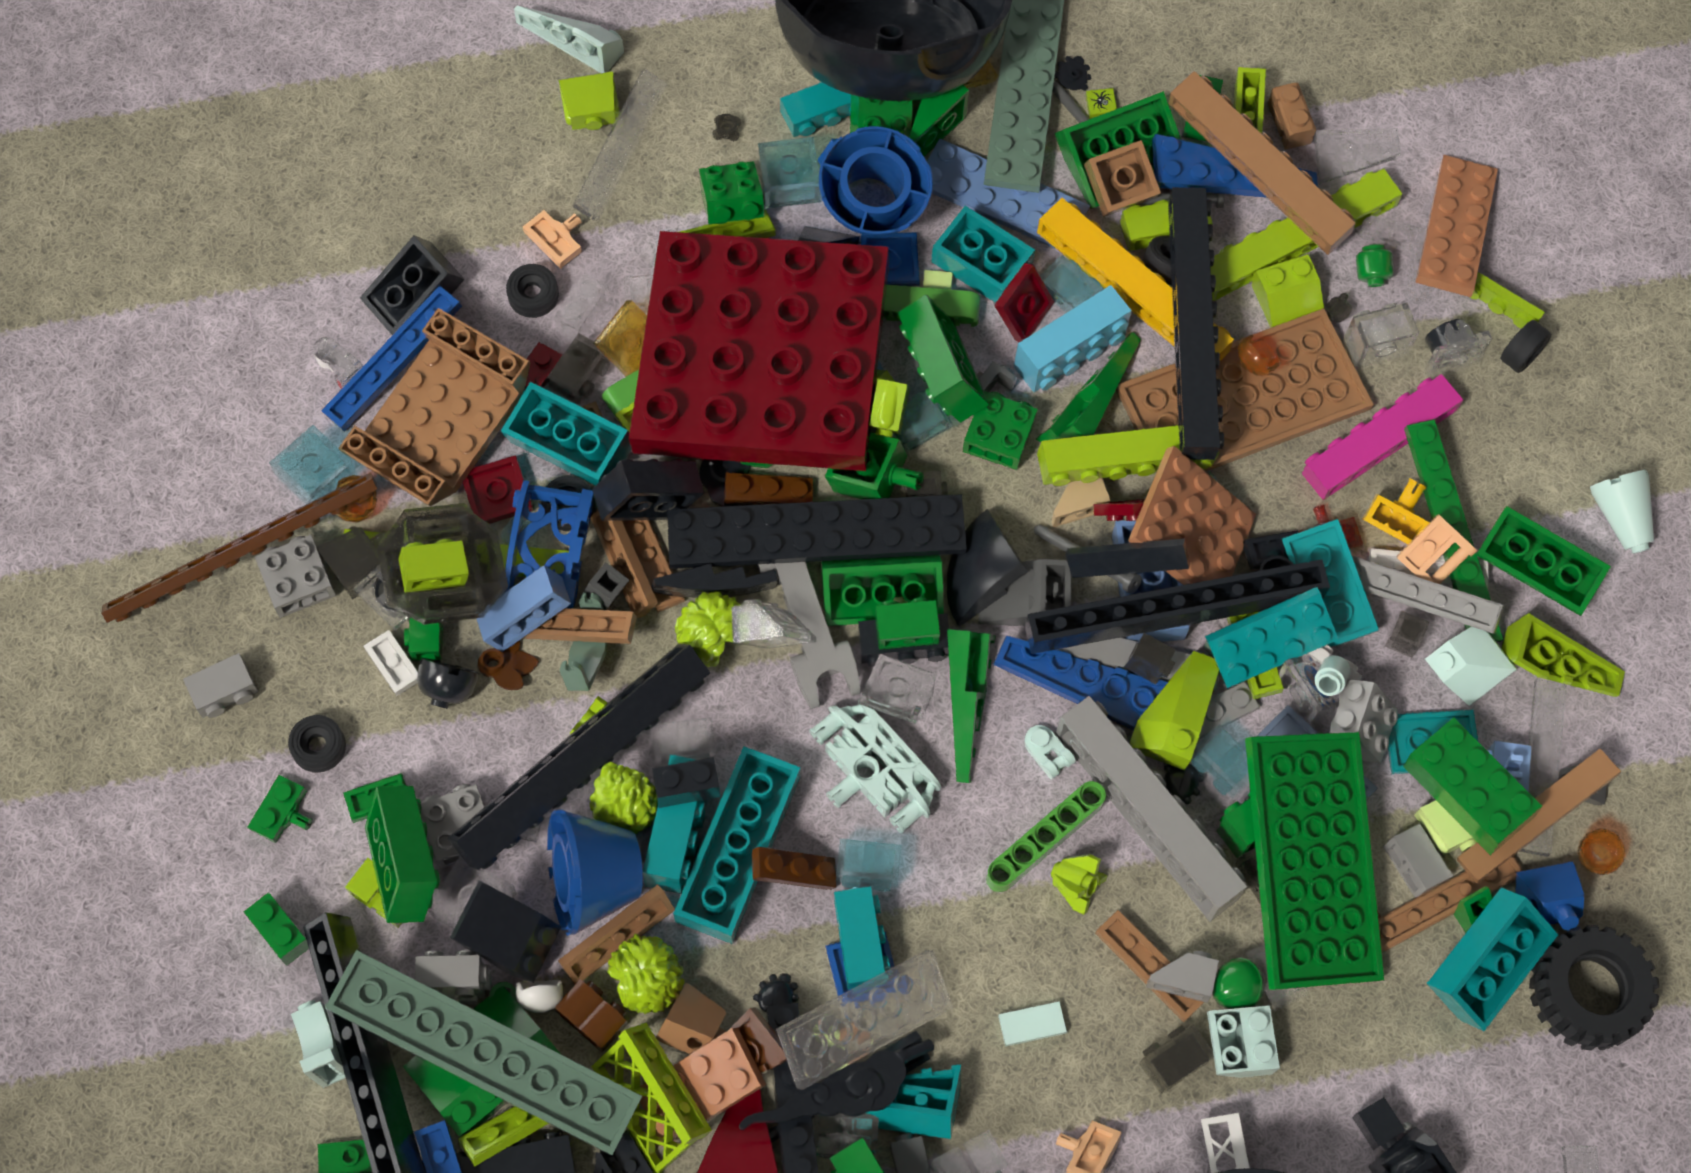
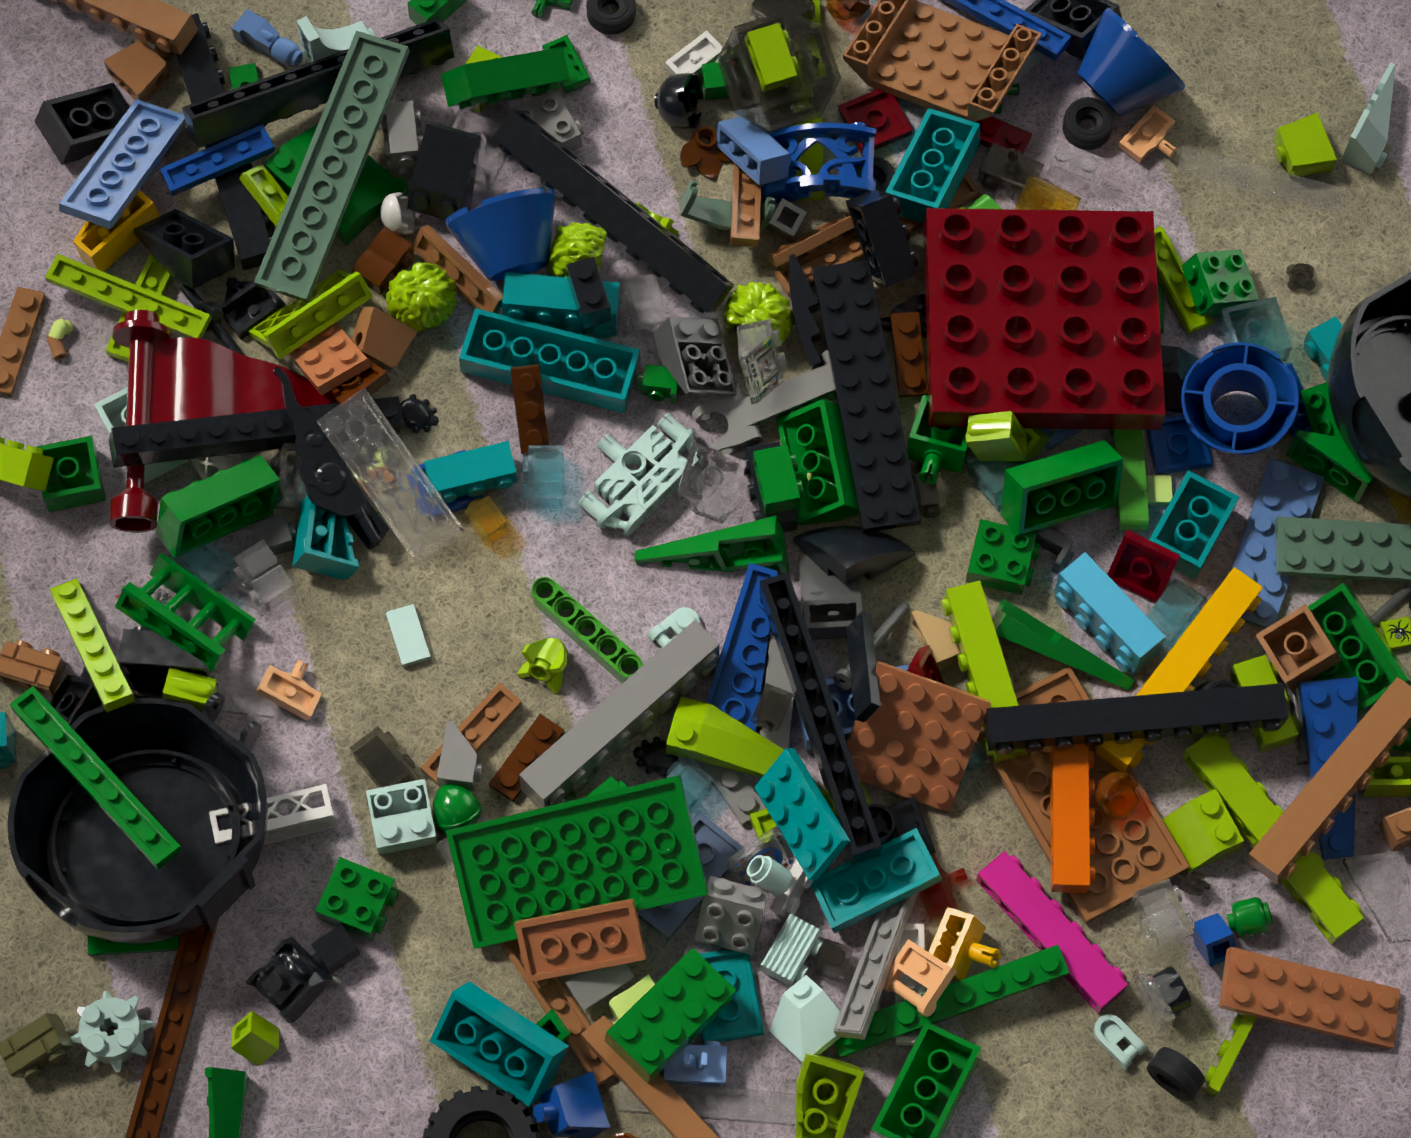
camera: 85 degrees right, 0 degrees up
none -> medium blue piece [232,9,304,67]
none -> green brick [315,857,399,941]
none -> clear yellow brick [464,495,509,546]
none -> reddish brown plate [489,714,565,802]
none -> nougat plate [514,898,647,983]
none -> green brick [637,364,679,404]
none -> dark grey slope [653,317,737,396]
none -> light aqua brick [760,914,824,987]
none -> orange brick [1050,743,1095,893]
none -> blue cone [1077,8,1186,116]
none -> light aqua plate [1093,1014,1147,1070]
none -> blue brick [1191,913,1236,967]

